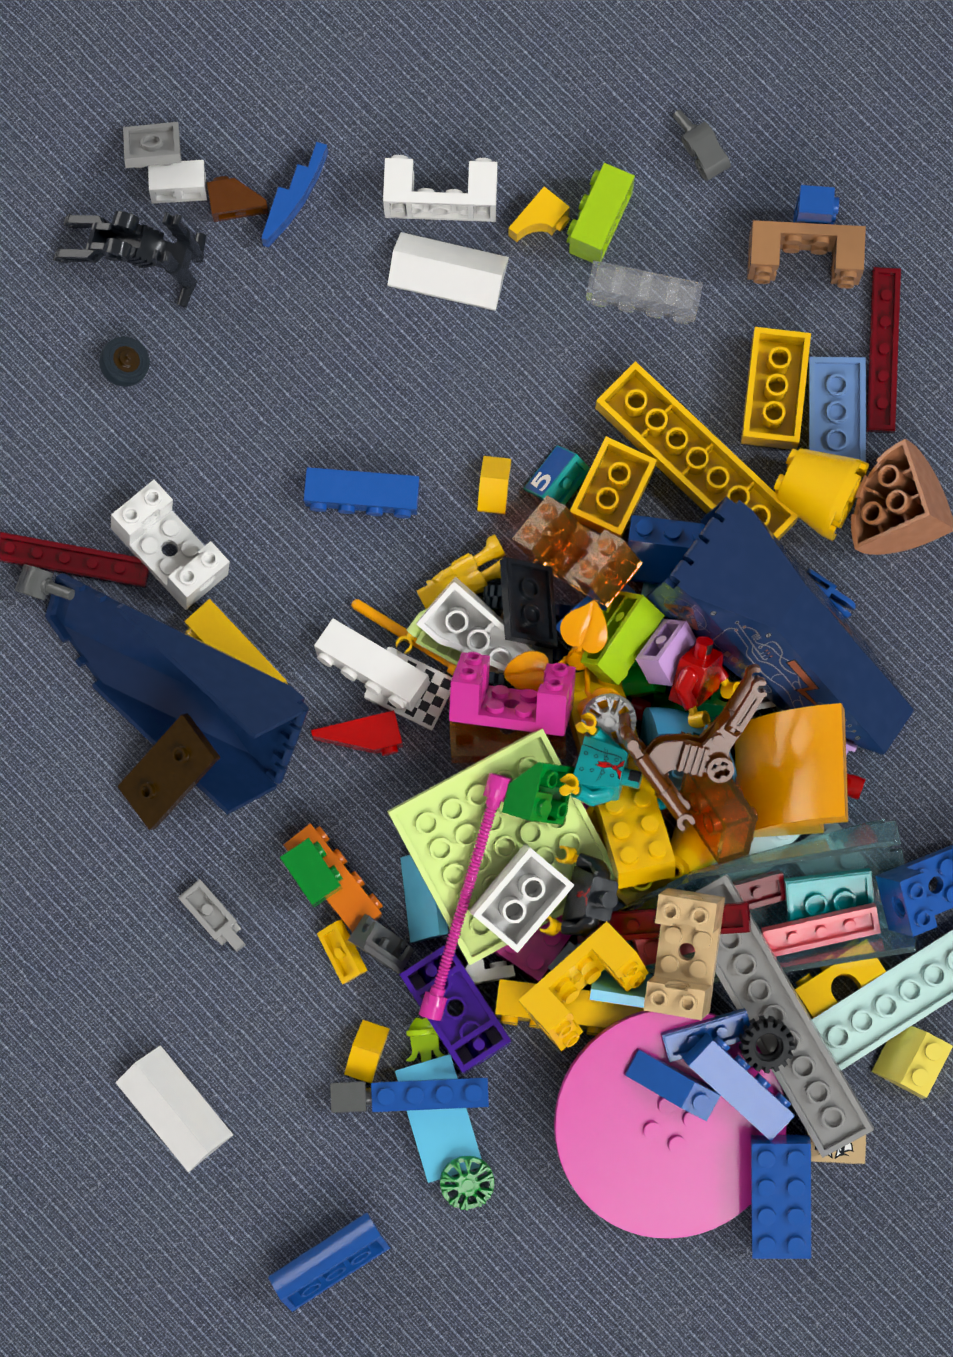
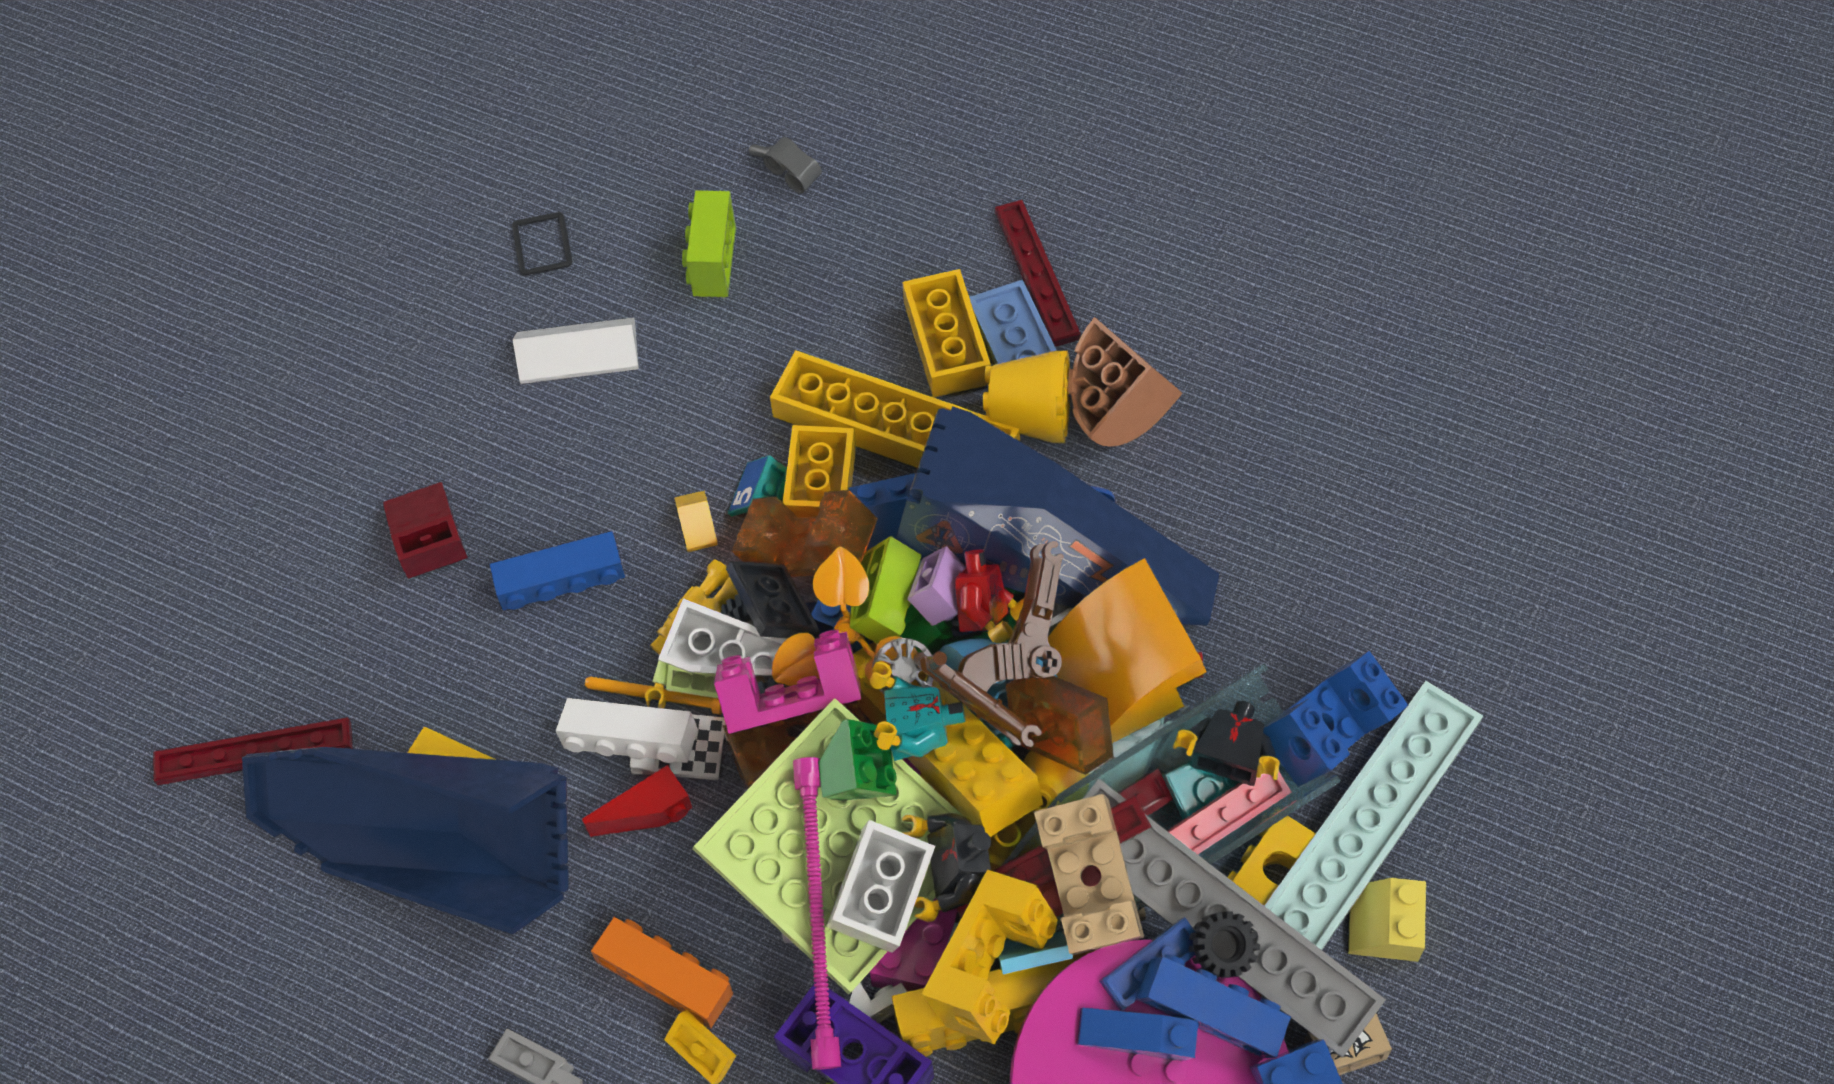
camera: 20 degrees left, 20 degrees down
dark grey beam [15,564,75,600] -> none
black piece [53,211,206,308] -> none
black wheel [99,336,150,387] -> none
white plate [111,480,230,610] -> none
dark brown plate [117,713,221,831] -> none
light grey plate [123,122,181,168] -> none
white hinge [148,160,207,204] -> none
reddish brown slope [207,176,269,222] -> none
blue slope [261,142,328,248] -> none
green brick [280,838,343,908] -> none
dark grey hinge [348,914,413,974] -> none
white plate [383,155,497,222] -> none
medium azure tile [400,855,448,943] -> none
yellow arch [508,187,570,242] -> none
clear brick [586,260,703,324] -> none
medium nougat plate [747,220,866,289] -> none
blue brick [793,185,839,224] -> none
none -> dark red slope [383,482,468,579]
none -> black piece [512,212,572,275]
none -> black torso [1172,701,1280,786]

